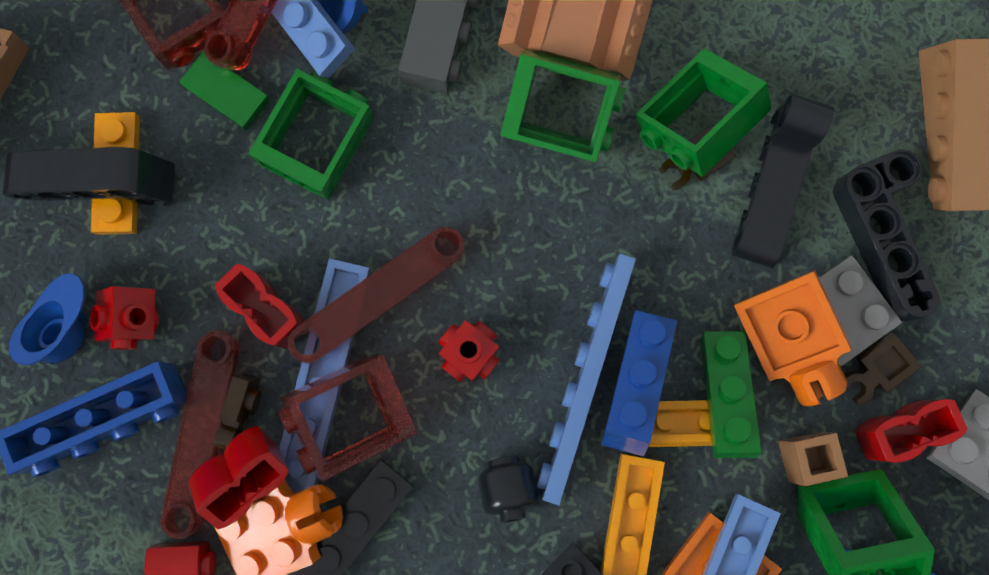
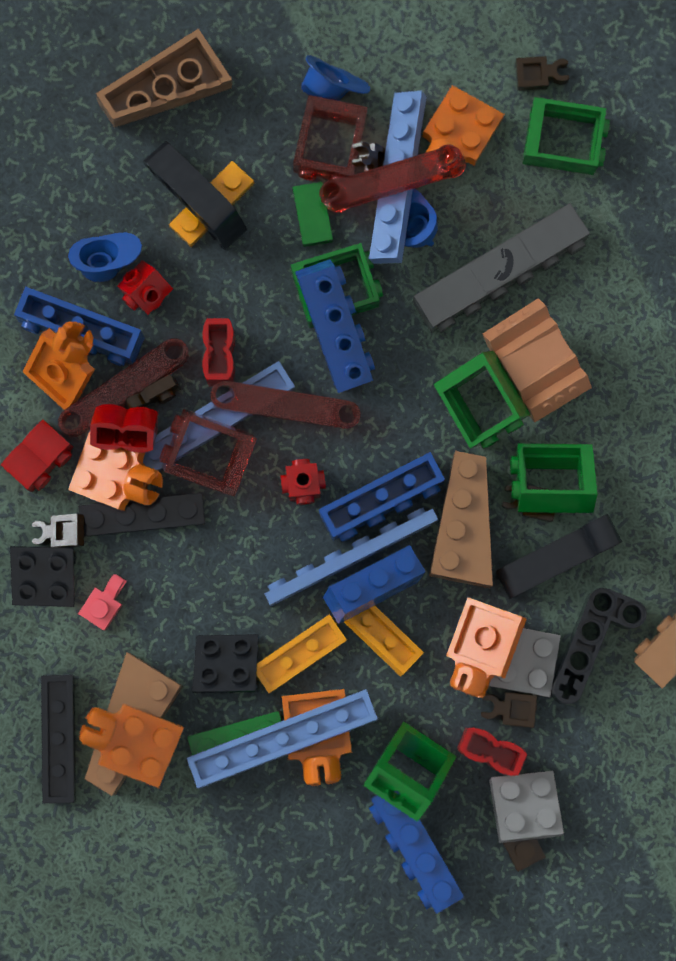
camera: 45 degrees right, 0 degrees up
black head [478,456,538,523] -> none
green plate [701,331,762,458] -> none
medium nougat brick [778,432,848,486] -> none
none -> orange plate [23,322,95,412]
none -> blue brick [295,259,375,393]
none -> blue brick [319,452,445,542]
none -> medium nougat wedge [429,451,493,589]

